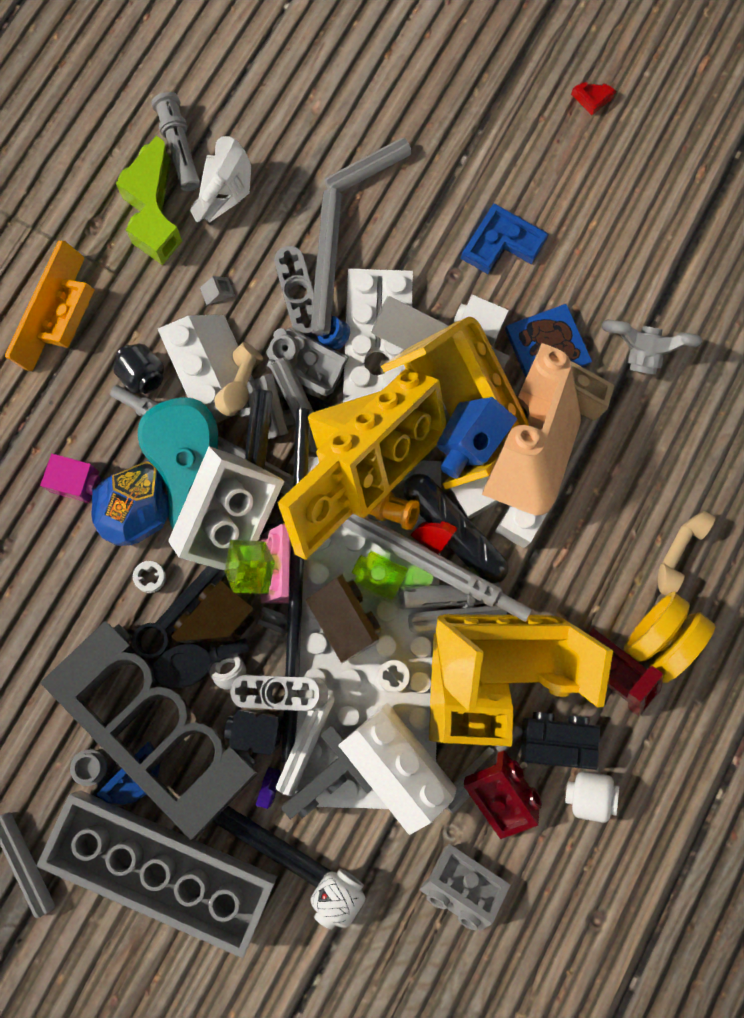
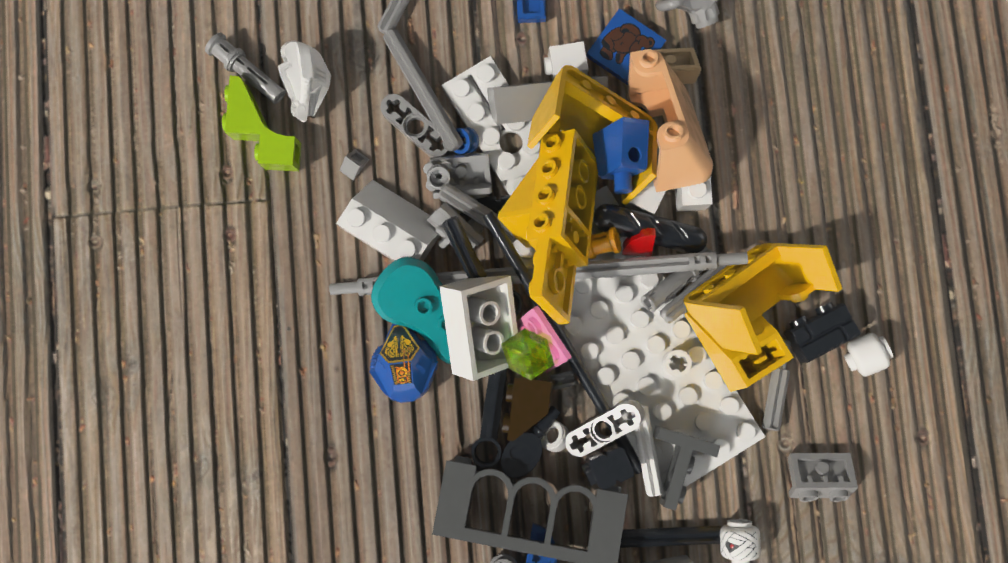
camera: 25 degrees left, 5 degrees up
light orange bracket [5,240,95,371] -> none
dark pink brick [40,453,101,503] -> none
black head [113,344,164,394] -> none
white bush [133,561,166,593] -> none
tan bar [214,342,263,416] -> none
dark purple tile [256,767,281,809] -> none
dark brown slope [306,574,382,664] -> none
white slope [338,703,457,835] -> none
clear neon green brick [351,550,409,604] -> none
dark red bracket [463,750,542,839] -> none
dark red bracket [588,628,664,717] -> none
yellow wheel [624,591,716,683] -> none
tan bar [657,511,715,596] -> none

